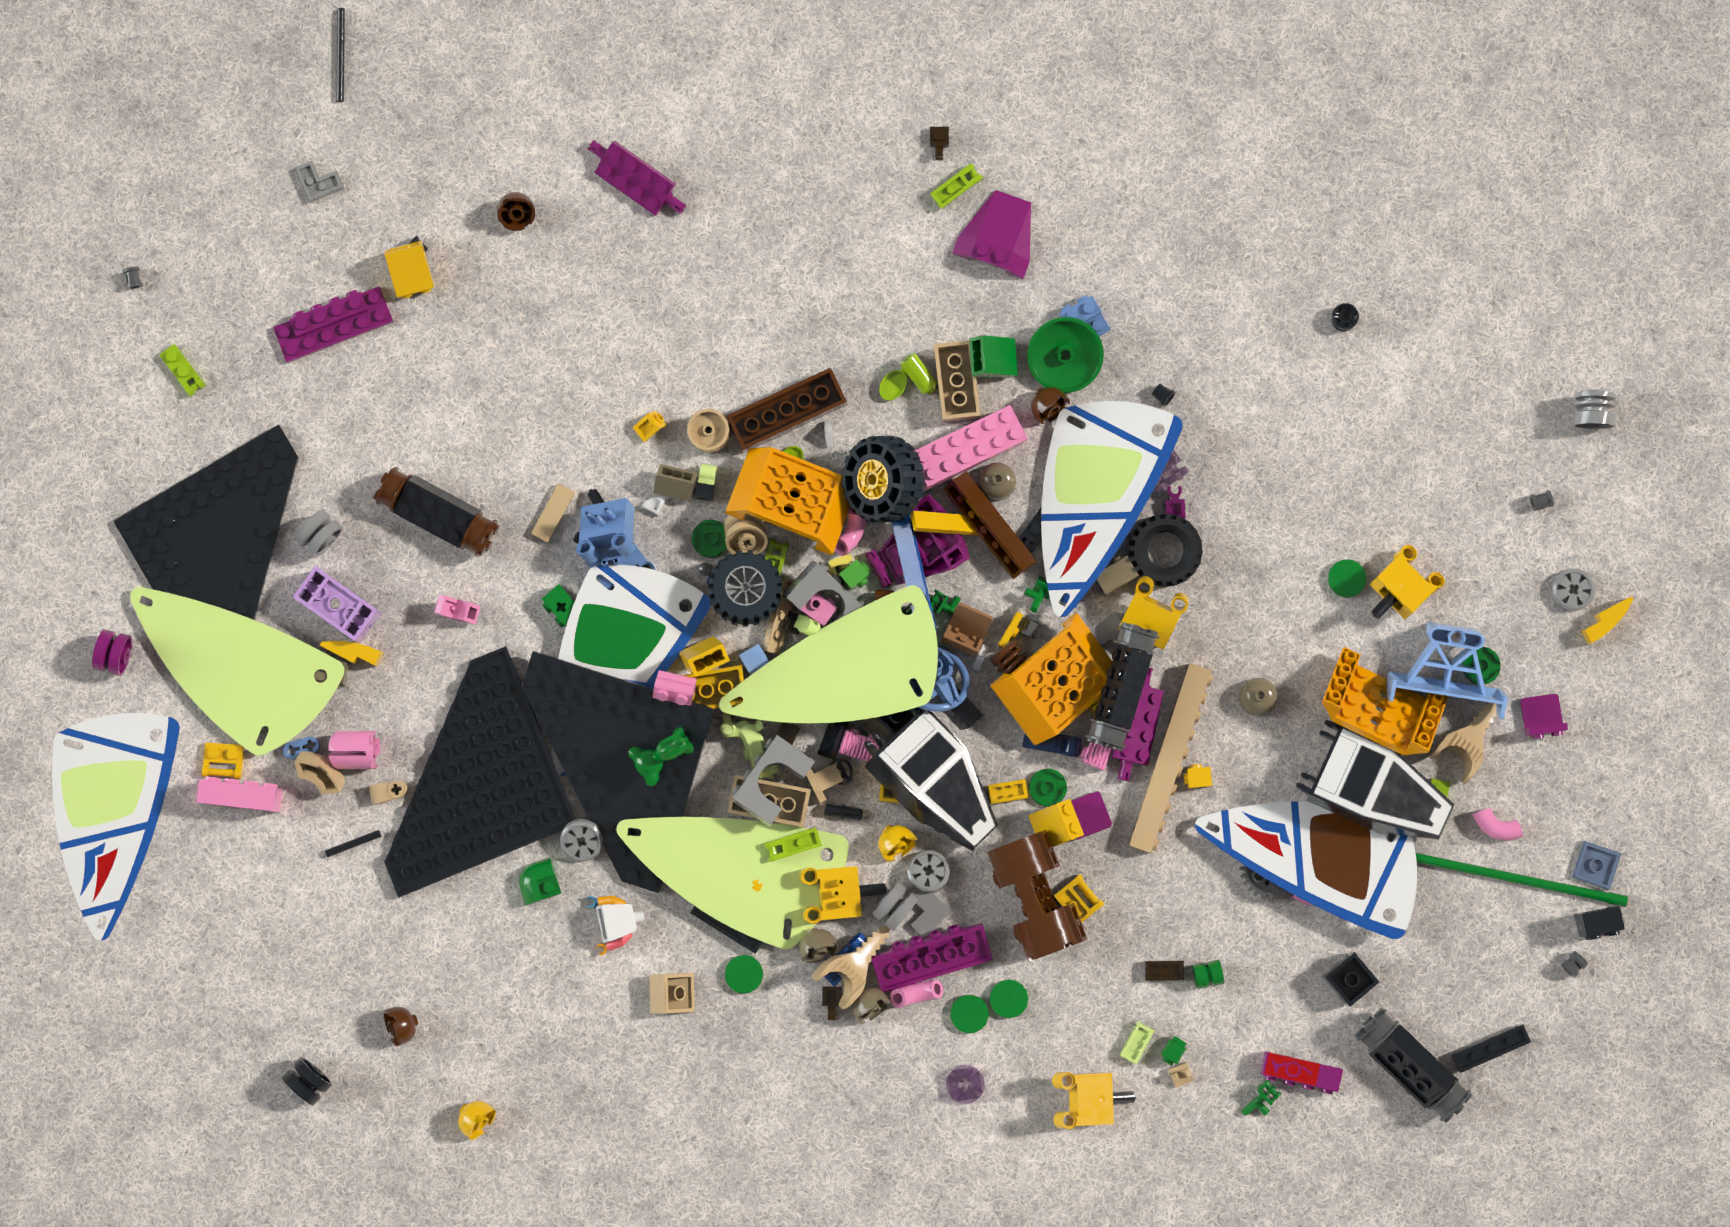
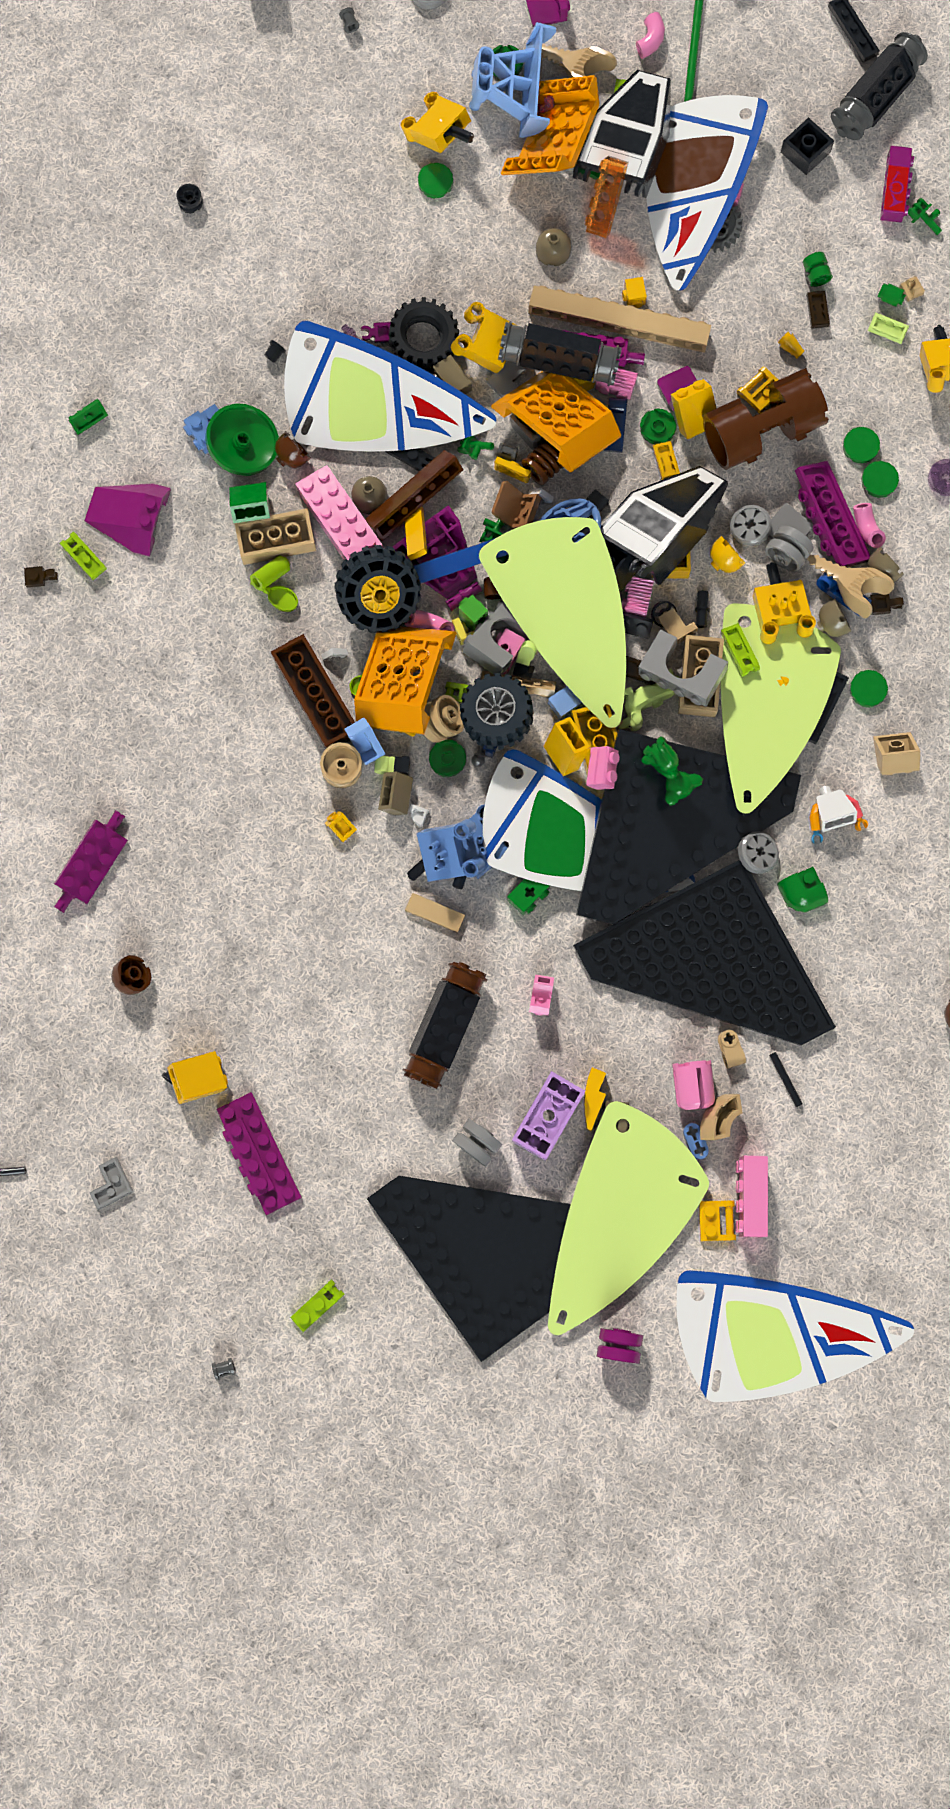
camera: 95 degrees left, 5 degrees down
none -> green plate [68,398,108,435]
none -> light blue panel [345,718,385,765]
none -> clear pink arm [537,96,555,114]
none -> clear orange brick [585,156,629,238]
none -> yellow cone [778,332,805,359]

